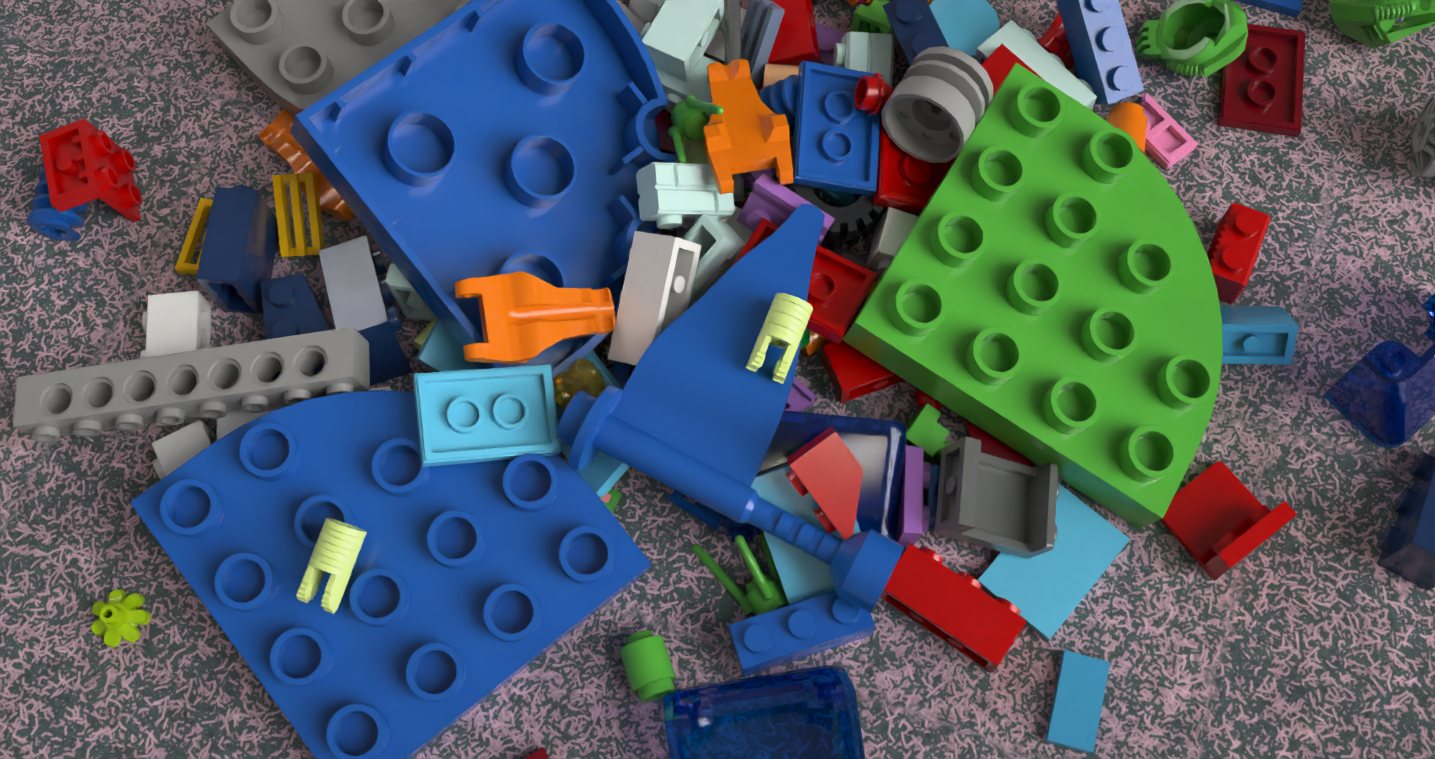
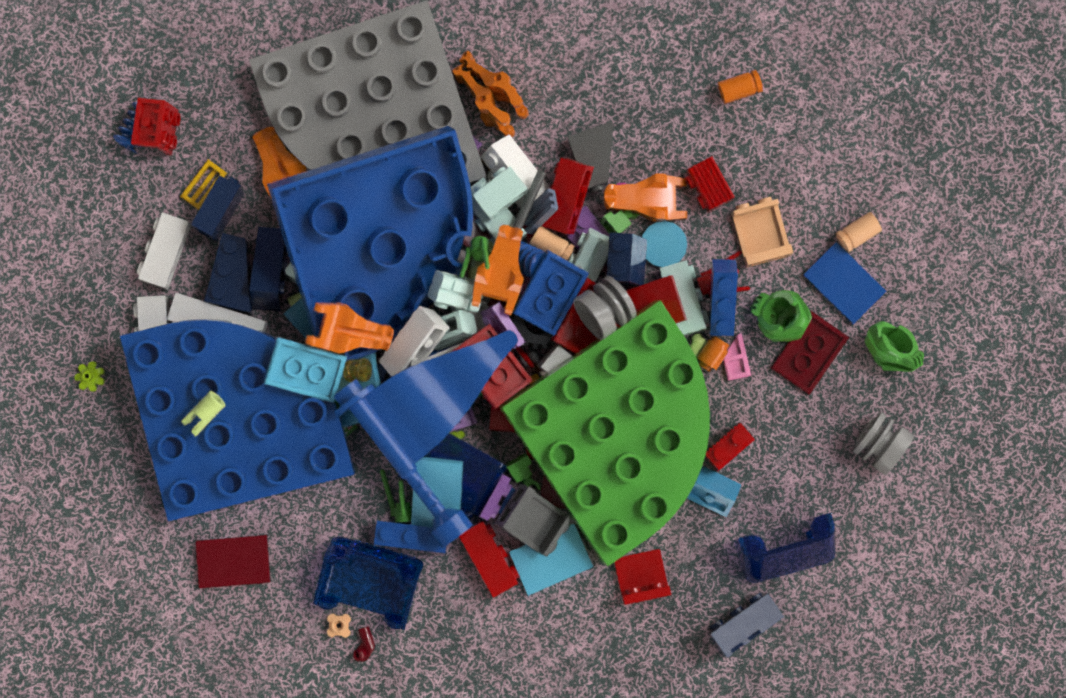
camera: 20 degrees right, 15 degrees up
light grey brick [13,327,370,443] -> none
yellow tile [272,172,325,257] -> none
bright green brick [619,630,676,703] -> none
yellowish green hinge [745,293,813,384] -> none
slope [786,426,863,540] -> none
red plate [854,73,890,115] -> none
dark azure tile [1045,650,1110,754] -> none

